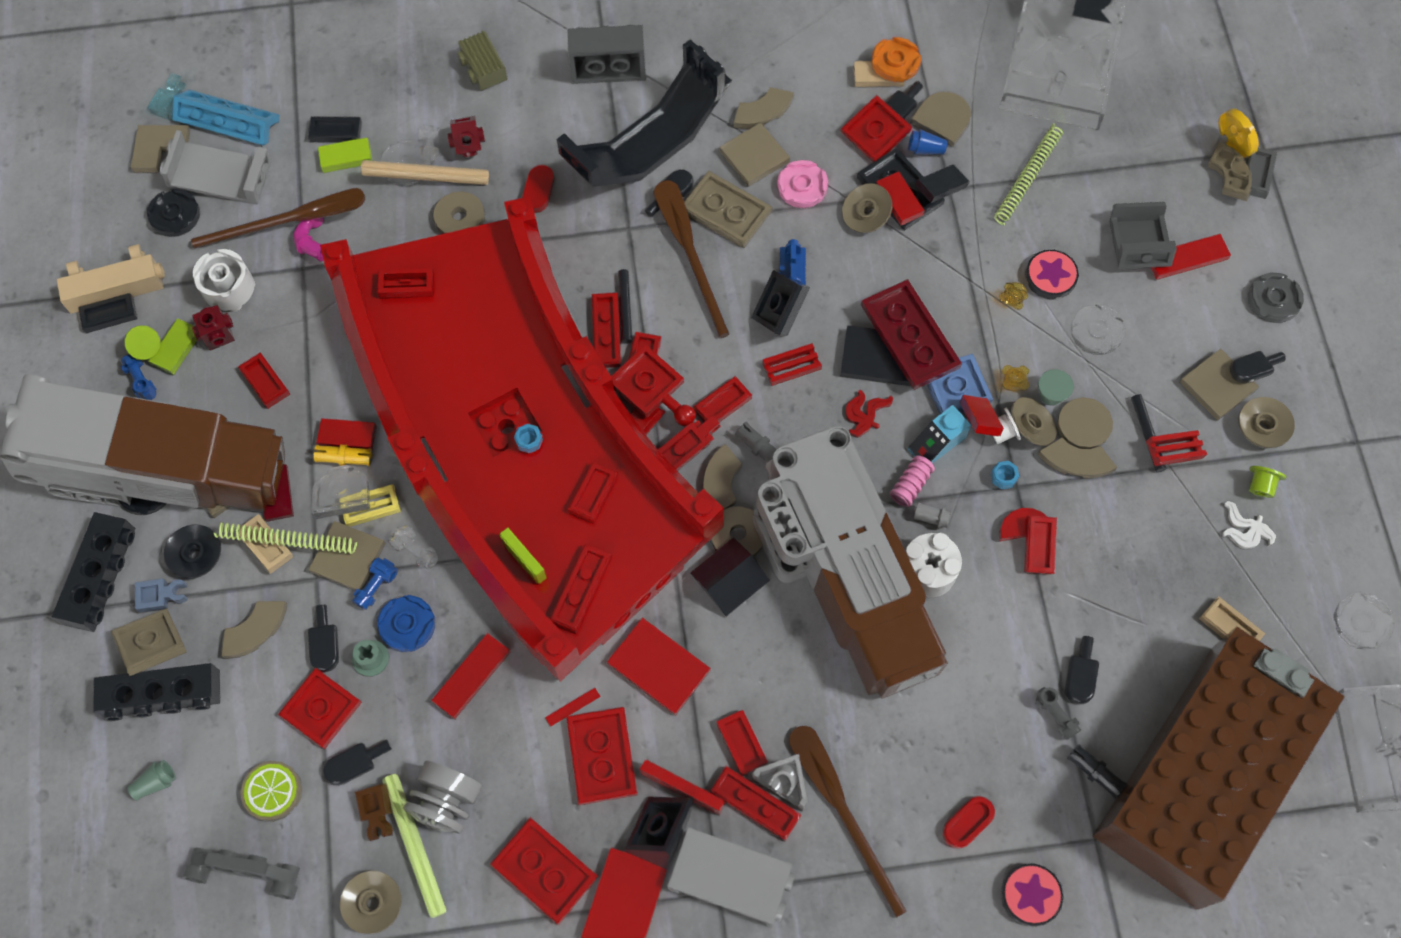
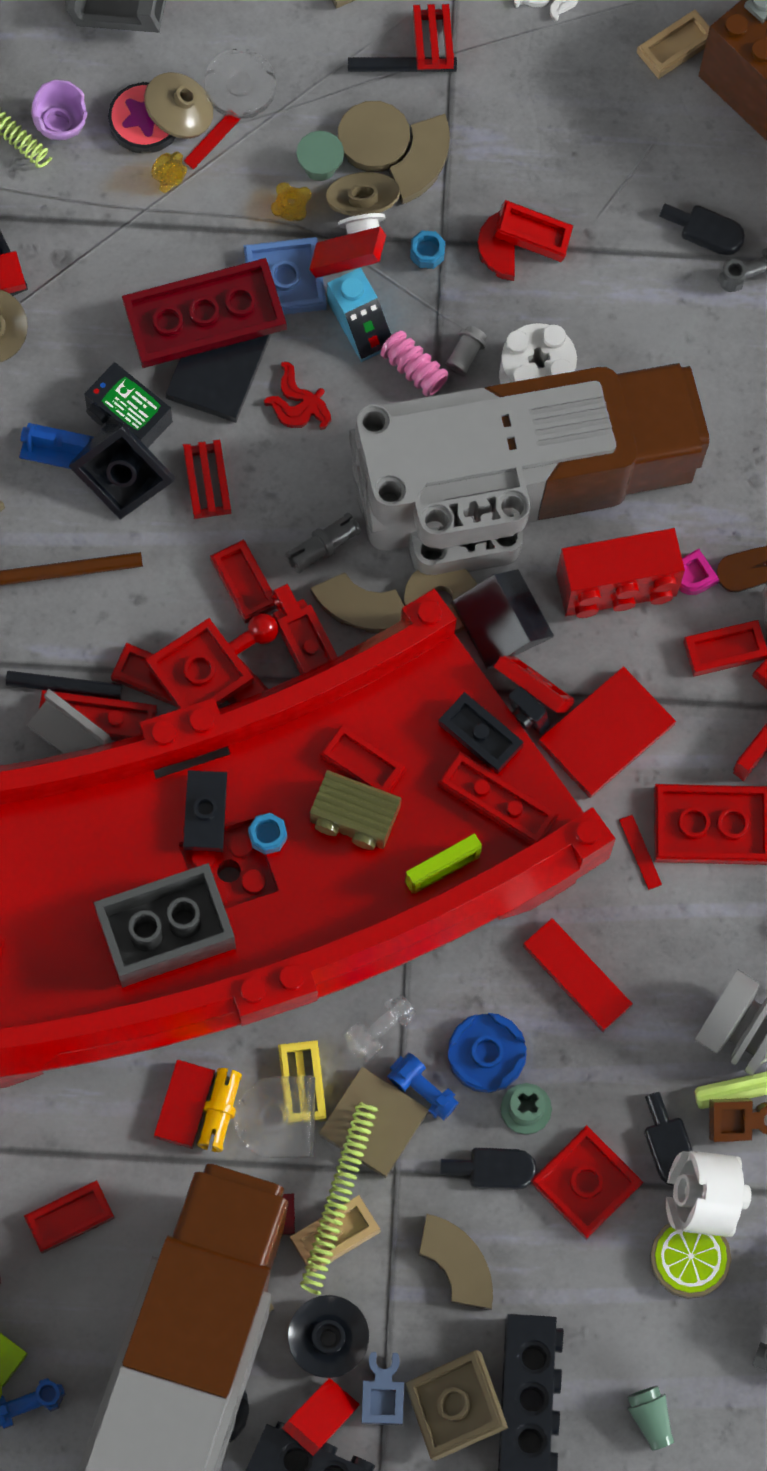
camera: 85 degrees left, 5 degrees up
none -> light grey panel [27,689,112,754]
none -> lavender hair [31,79,87,140]
none -> brick [84,362,173,448]
none -> dark grey brick [94,863,236,988]
none -> dark tan dish [144,72,213,139]
none -> red piece [183,110,241,169]
none -> black plate [183,770,227,852]
none -> red tile [282,1378,360,1456]
none -> olive brick [310,770,401,850]
none -> black plate [438,692,524,774]
none -> red tile [494,656,575,713]
none -> black plate [508,686,550,735]
none -> red brick [556,528,685,618]
none -> white brick [666,1151,751,1237]
none -> dark pink tile [679,549,719,595]

